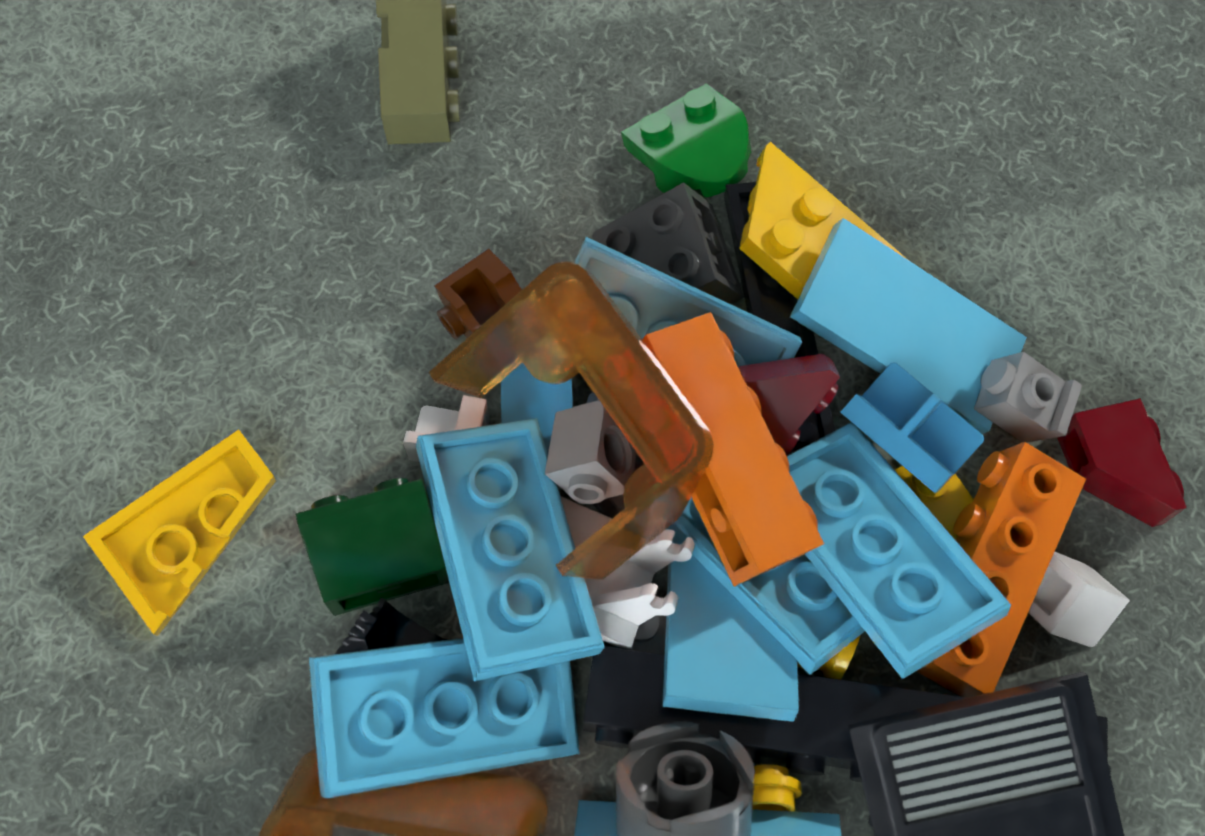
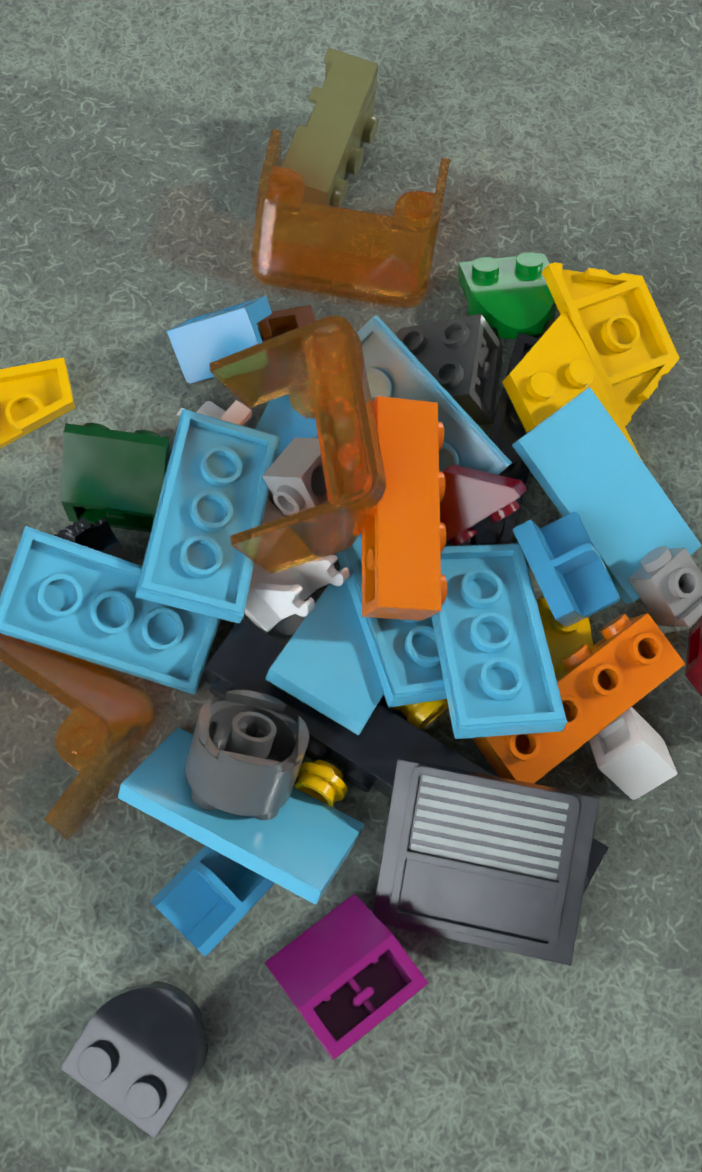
camera: 20 degrees right, 0 degrees up
none -> panel [167,296,272,383]
none -> clear orange windscreen [251,129,450,308]
none -> yellow wing [542,262,680,426]

